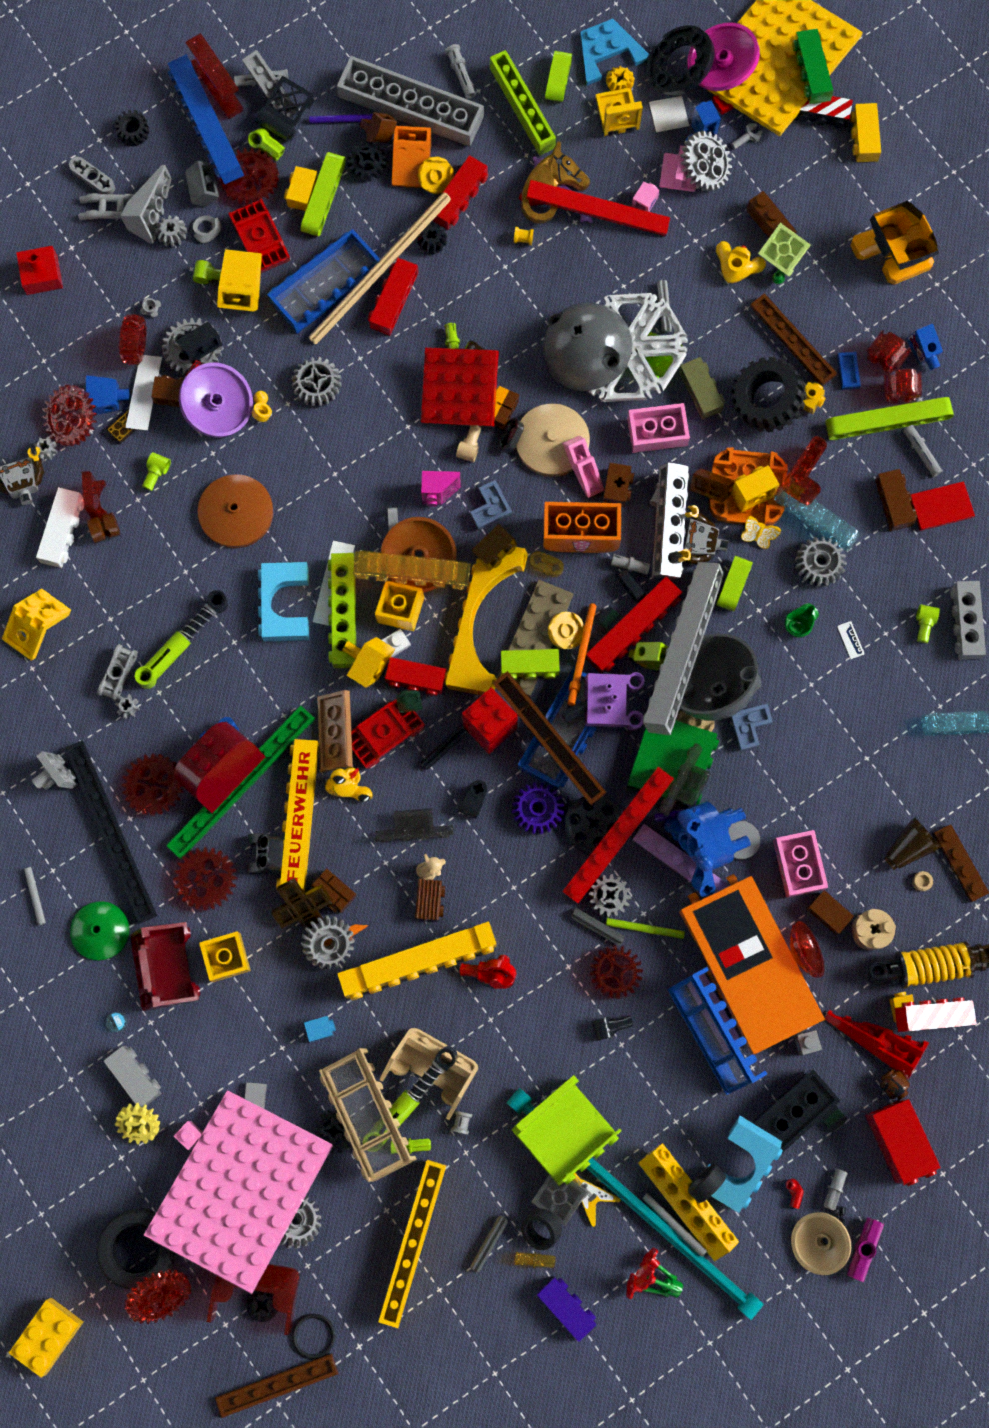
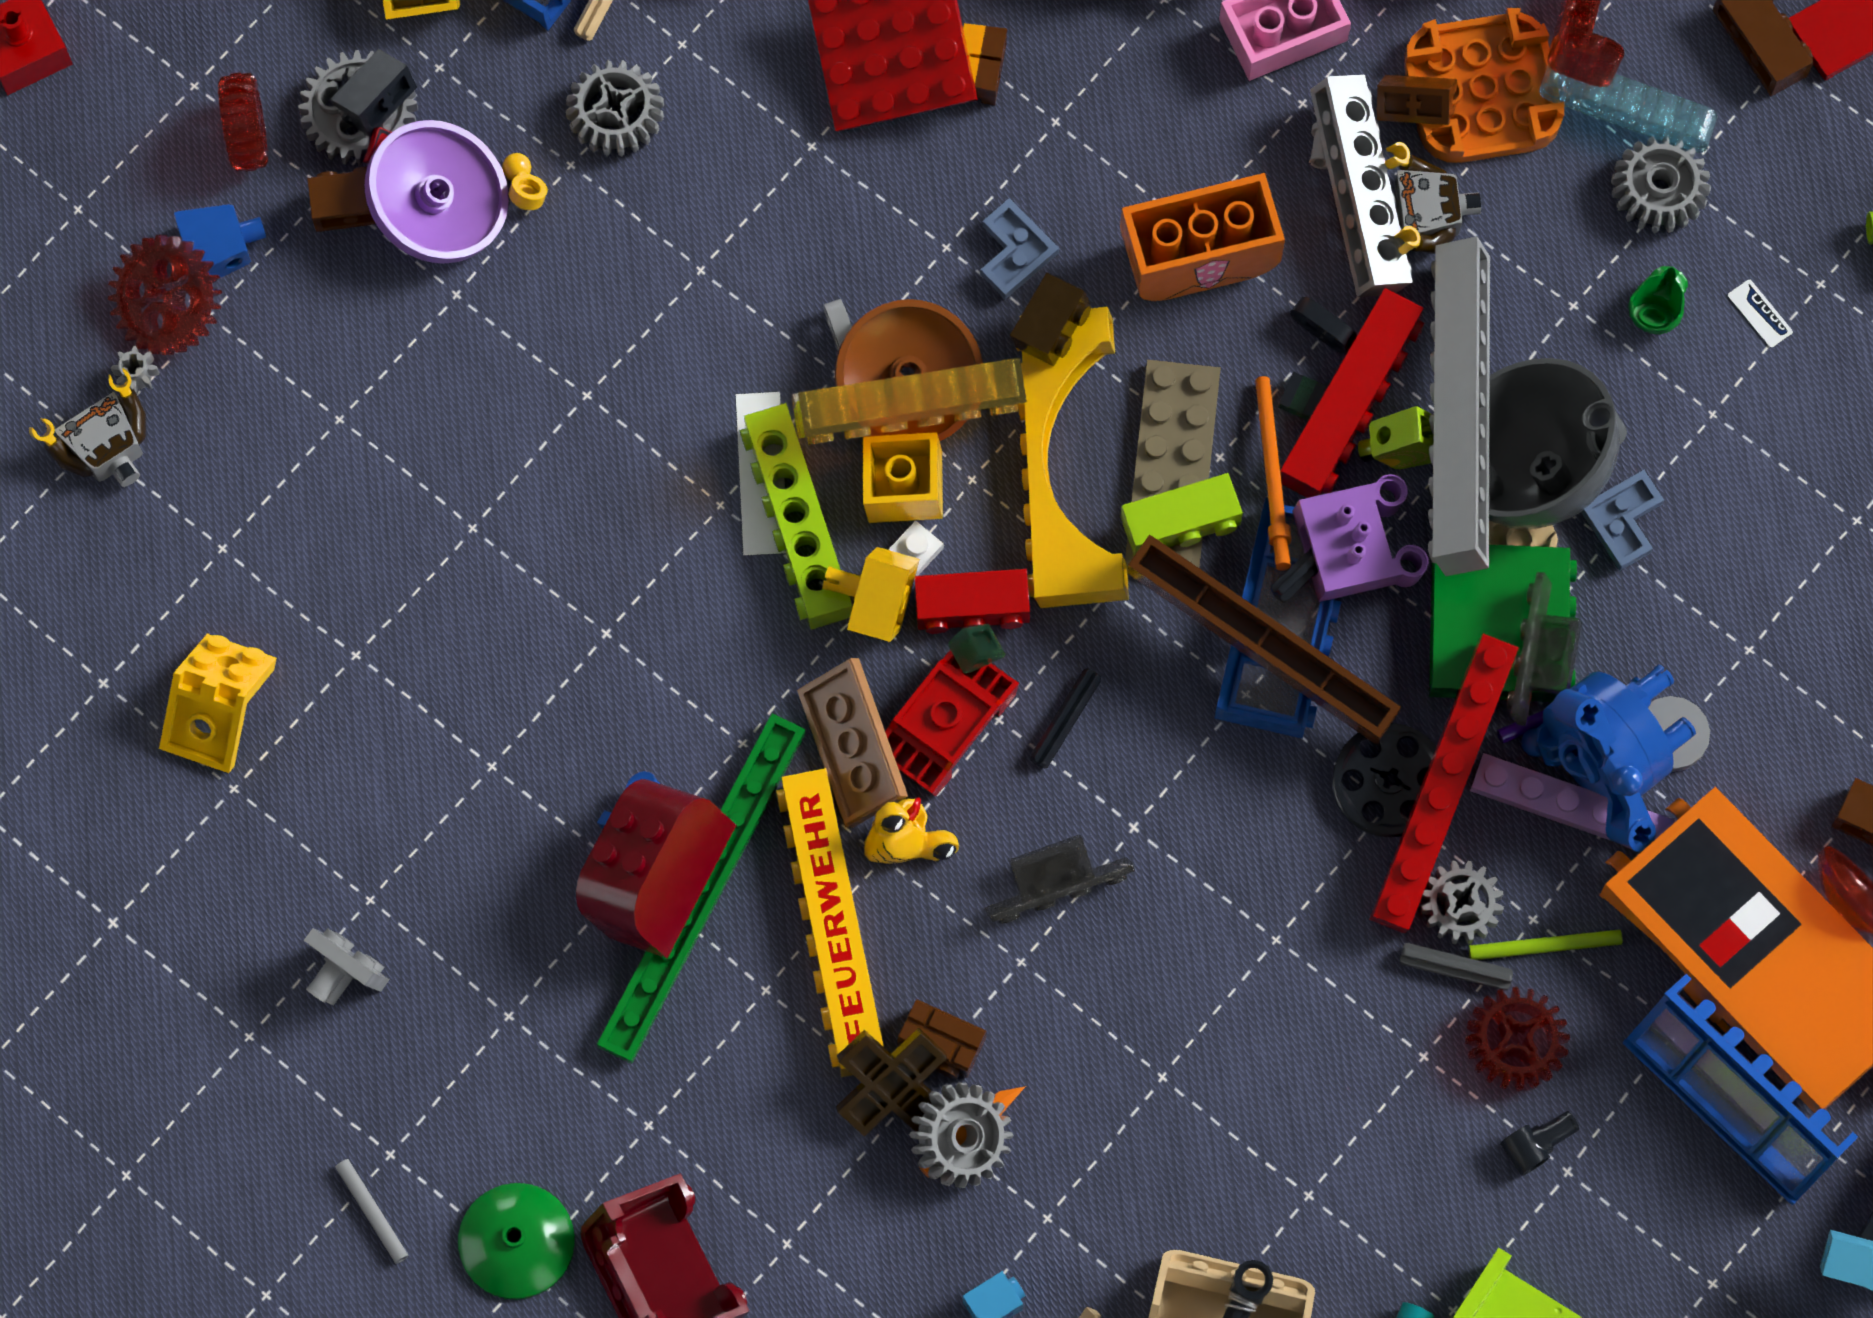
camera: 15 degrees left, 5 degrees down
white brick [36,487,85,568] -> none
black plate [65,740,158,924] -> none
clear red piece [81,471,108,519] -> none
reddish brown wheel [87,512,121,543] -> none
light grey piece [97,644,138,702] -> none
dark brown tile [107,409,137,444] -> none
light grey gear [115,694,140,719] -> none
clear red gear [121,753,184,816] -> none
white sticker [126,355,162,430] -> none
piece [135,590,229,689] -> none
light grey plate [140,298,161,317] -> none
lime pin [142,452,171,491] -> none
clear red gear [173,847,238,911] -> none
dark orange dish [198,474,273,548] -> none
yellow brick [199,931,251,982] -> none
black piece [246,833,283,874] -> none
medium azure arch [258,562,309,642] -> none
yellow brick [337,921,497,1001] -> none
reddish brown brick [415,879,446,922] -> none
tan animal [416,854,446,880] -> none
dark pink slope [421,471,461,507] -> none
tan pin [456,425,481,463] -> none
black piece [458,780,487,819] -> none
red pin [460,955,517,989] -> none
red brick [462,687,518,754] -> none
black beam [498,418,524,454] -> none
dark purple gear [512,782,564,835] -> none
tan dish [516,404,590,477] -> none
clear yellow beam [530,551,564,577] -> none
yellow tile [548,612,585,649] -> none
bright pink slope [563,436,605,498] -> none
reddish brown brick [603,463,634,507] -> none
light grey pin [611,554,650,575] -> none
lime beam [716,556,753,612] -> none
yellow brick [731,465,780,513] -> none
yellow animal [741,516,781,549] -> none
bright pink brick [773,830,828,898] -> none

